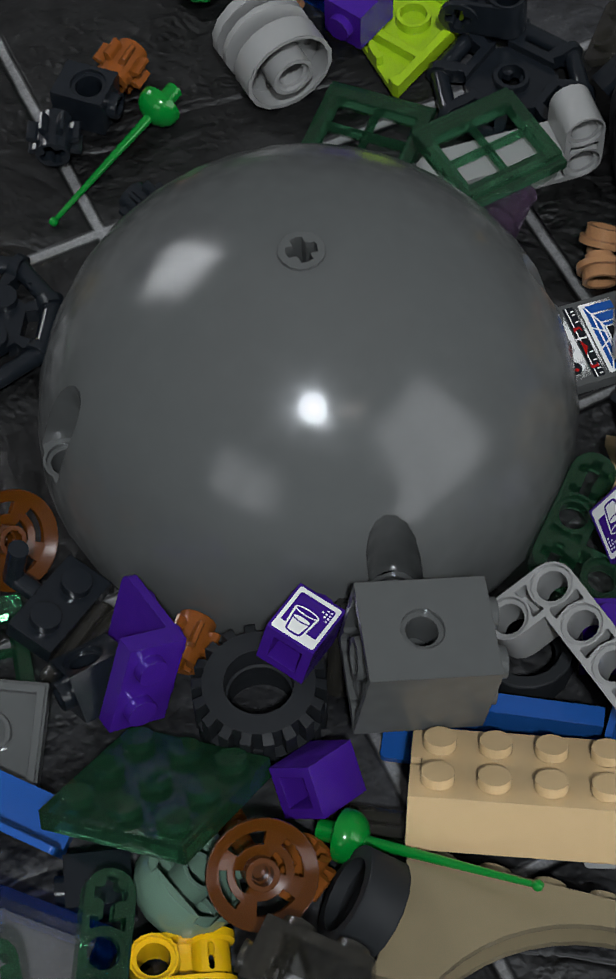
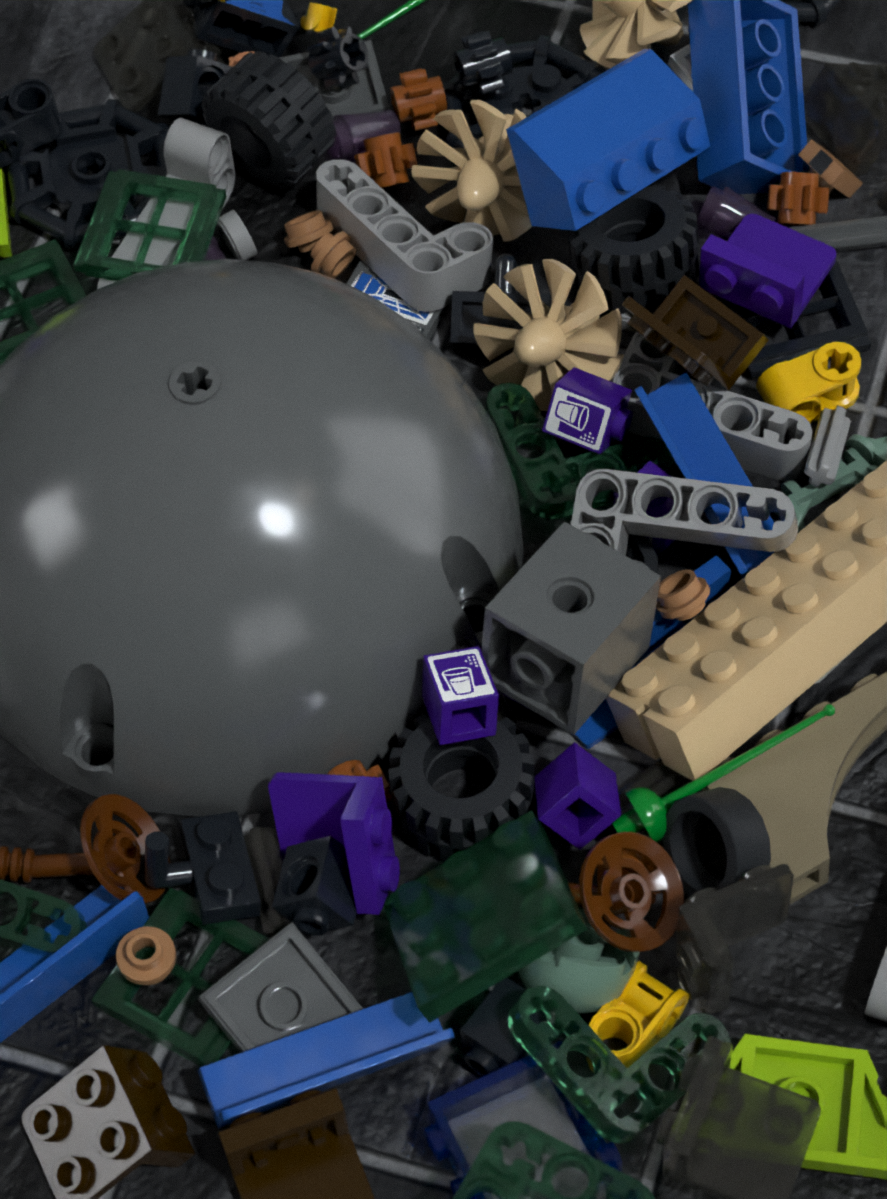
camera: 45 degrees left, 0 degrees up
none -> light grey tile [216,210,258,260]
none -> medium nougat plate [656,570,710,621]

